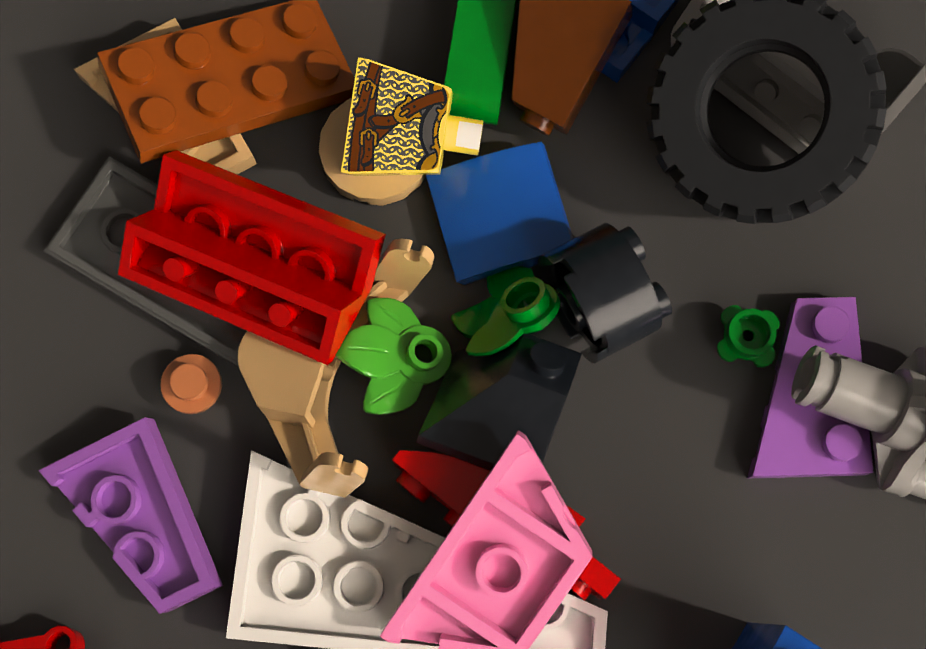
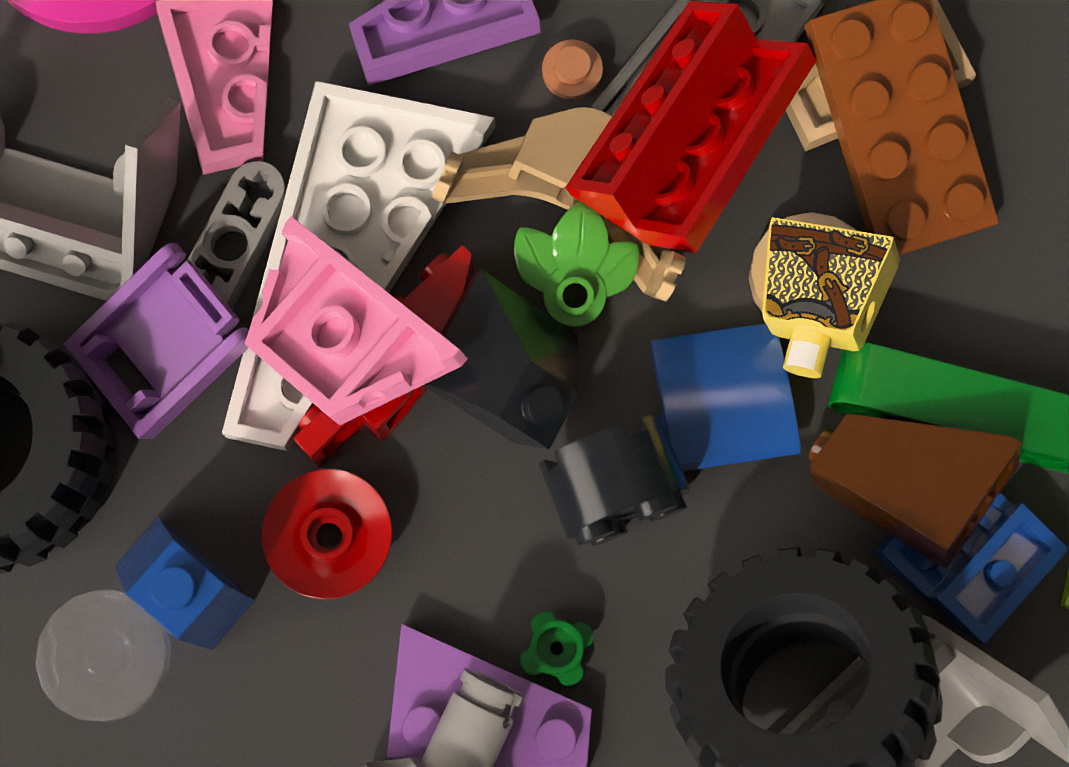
camera: 100 degrees right, 0 degrees up
green plate [451,266,560,356] -> none
none -> red dish [262,469,392,600]

